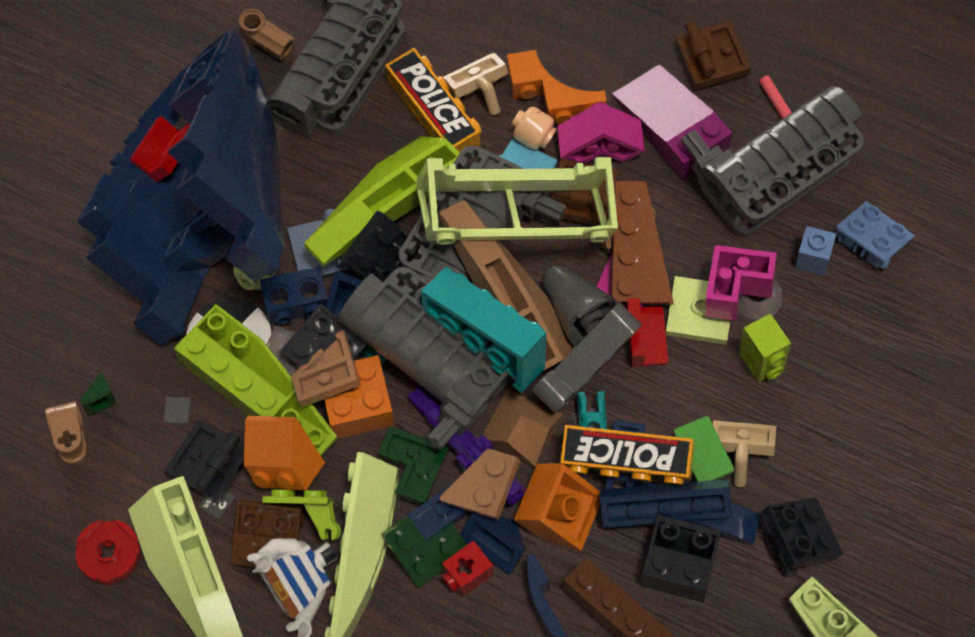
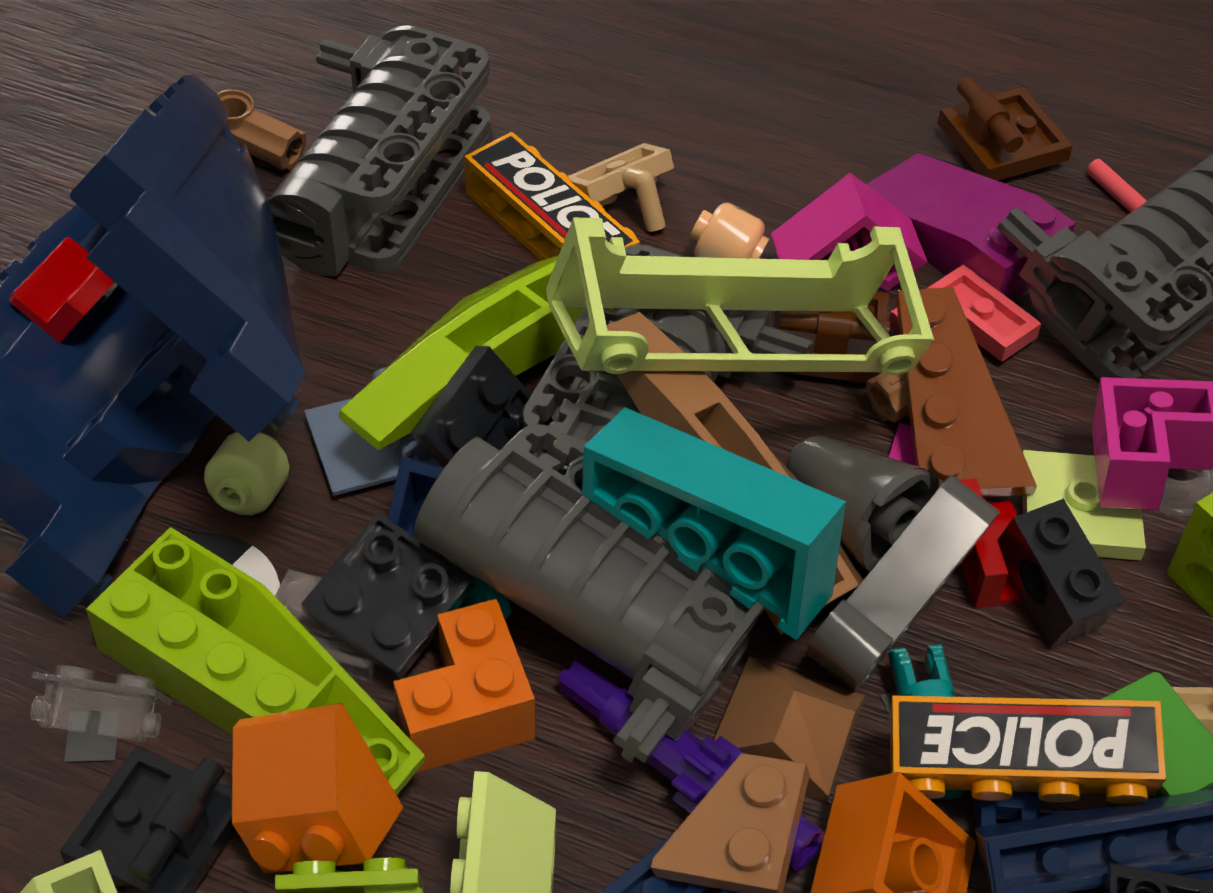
camera: 10 degrees left, 15 degrees down
dark blue brick [260,266,327,325] -> none
medium nougat wing [292,330,361,407] -> none
dark green plate [378,426,449,506] -> none
orange arch [507,50,607,125] -> none
none -> clear hinge [30,665,172,743]
none -> coral plate [889,264,1041,362]
none -> black brick [997,498,1124,649]

